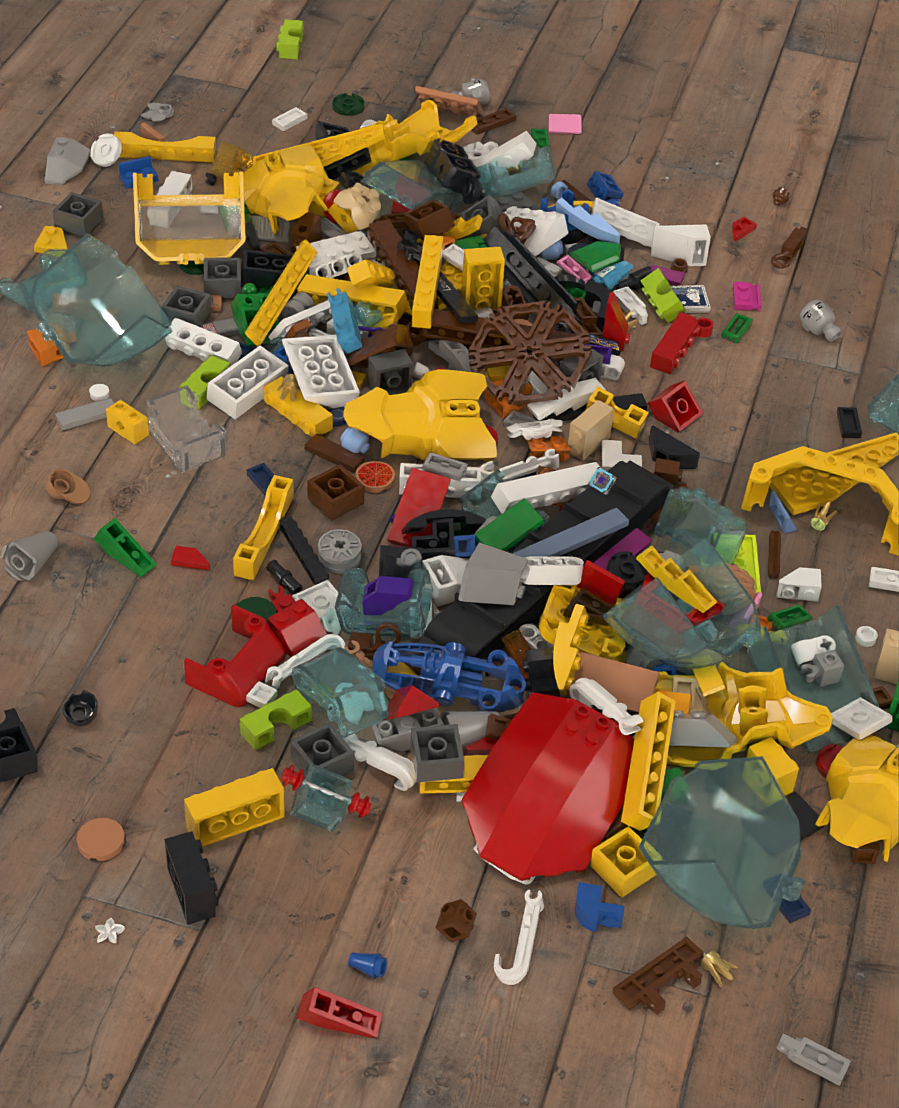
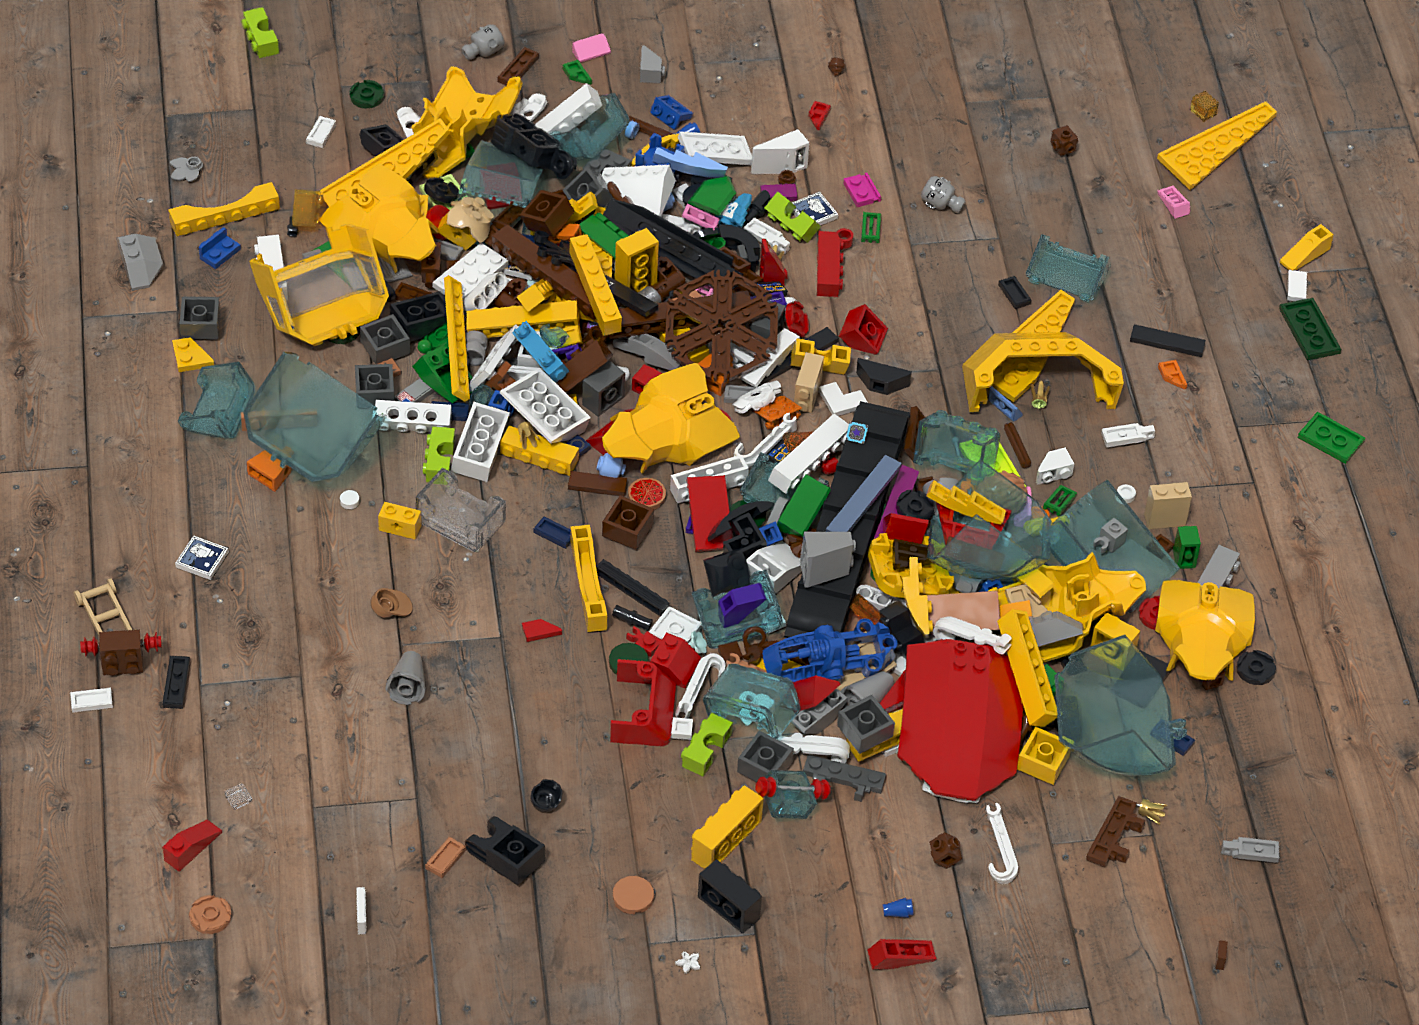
camera: 25 degrees left, 5 degrees up
light grey tile [55,398,114,431] -> none
white tile [90,133,122,167] -> none
green slope [94,518,157,577] -> none
nougat tile [140,122,165,142] -> none
light grey wheel [318,529,362,574] -> none
nougat tile [415,86,483,117] -> none
light grey tile [422,452,468,482] -> none
white tile [442,244,464,271] -> none
reddish brown tile [485,713,512,740] -> none
reddish brown piece [510,217,536,245] -> none
white beam [523,556,583,585] -> none
blue brick [574,882,625,932] -> none
reddish brown brick [654,458,683,490] -> none
reddish brown piece [771,227,807,269] -> none
white piece [790,635,836,667] -> none
white tile [831,697,892,740] -> none
none -> light grey slope [640,46,665,83]
none -> red tile [785,301,809,338]
none -> dark grey hinge [803,755,886,802]

